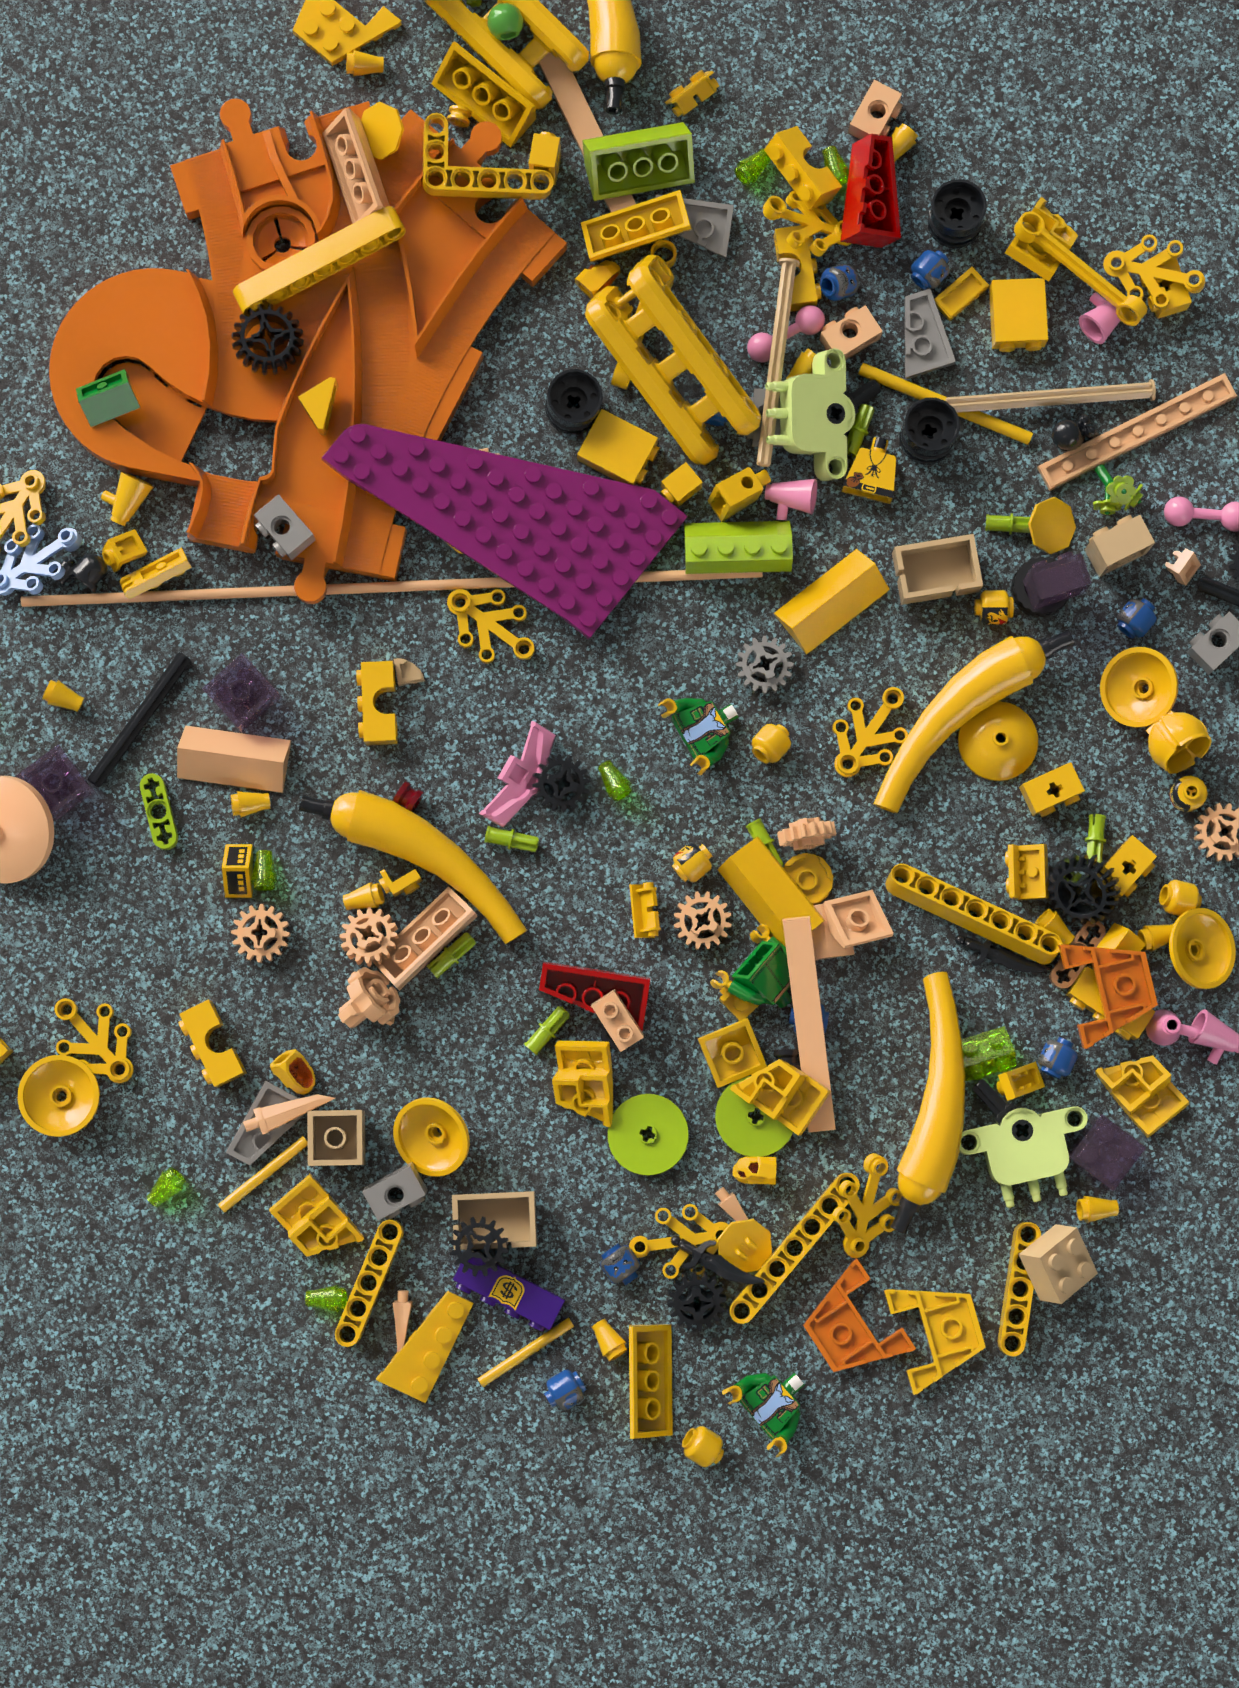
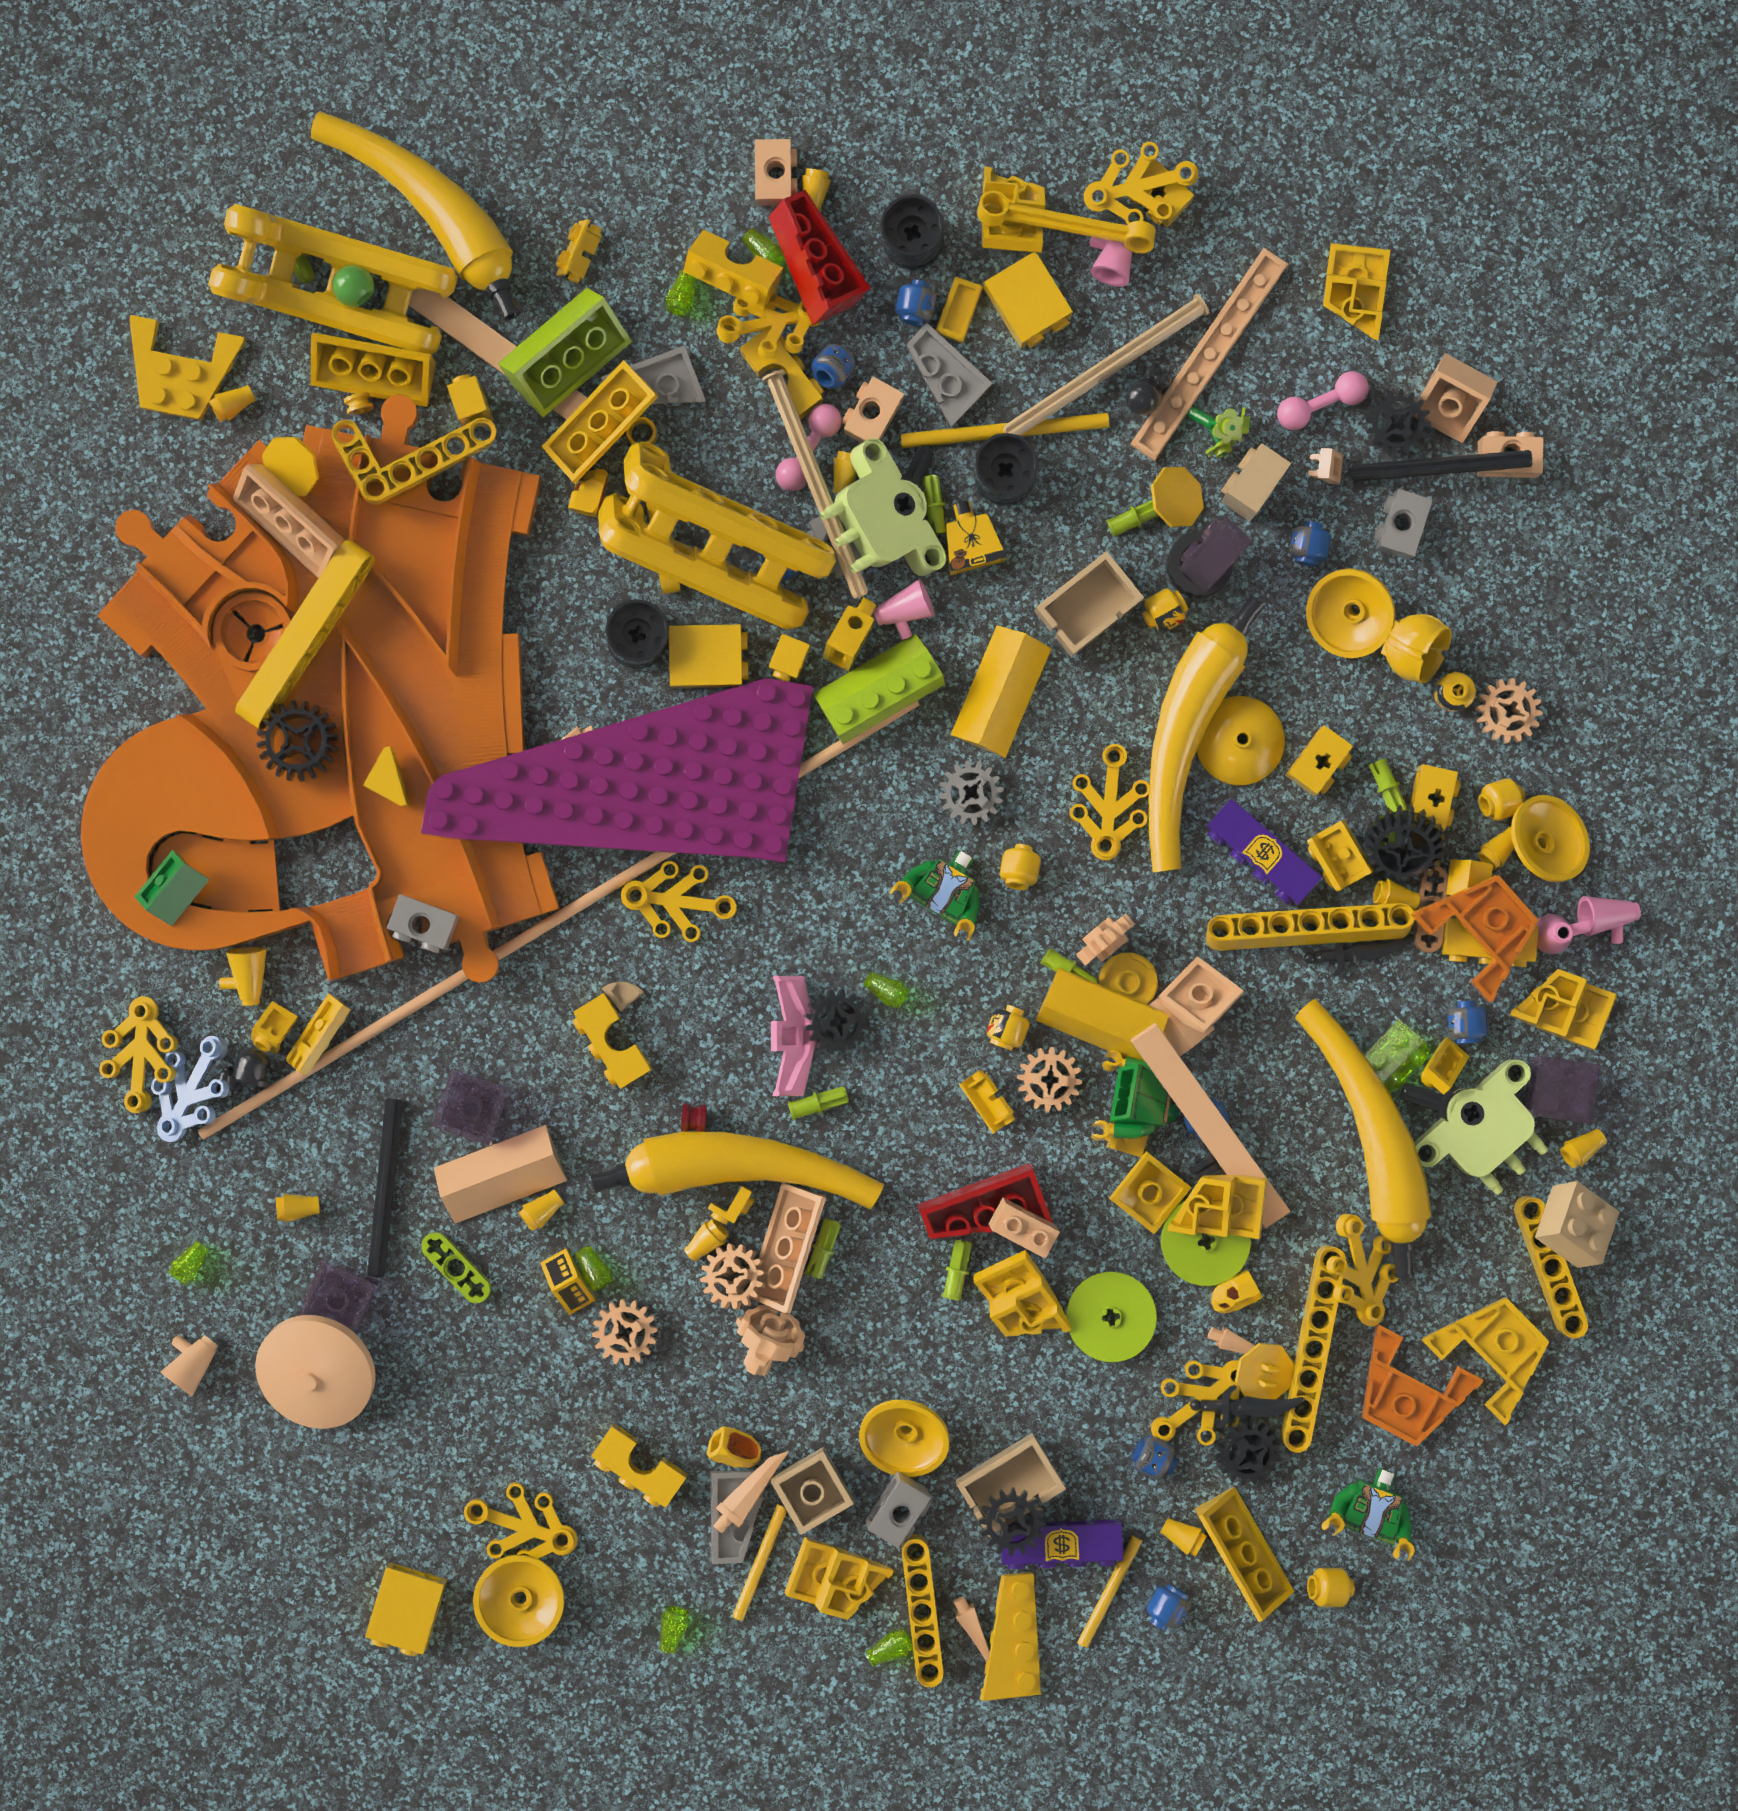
camera: 30 degrees left, 5 degrees up
none -> dark purple brick [1205,798,1322,905]

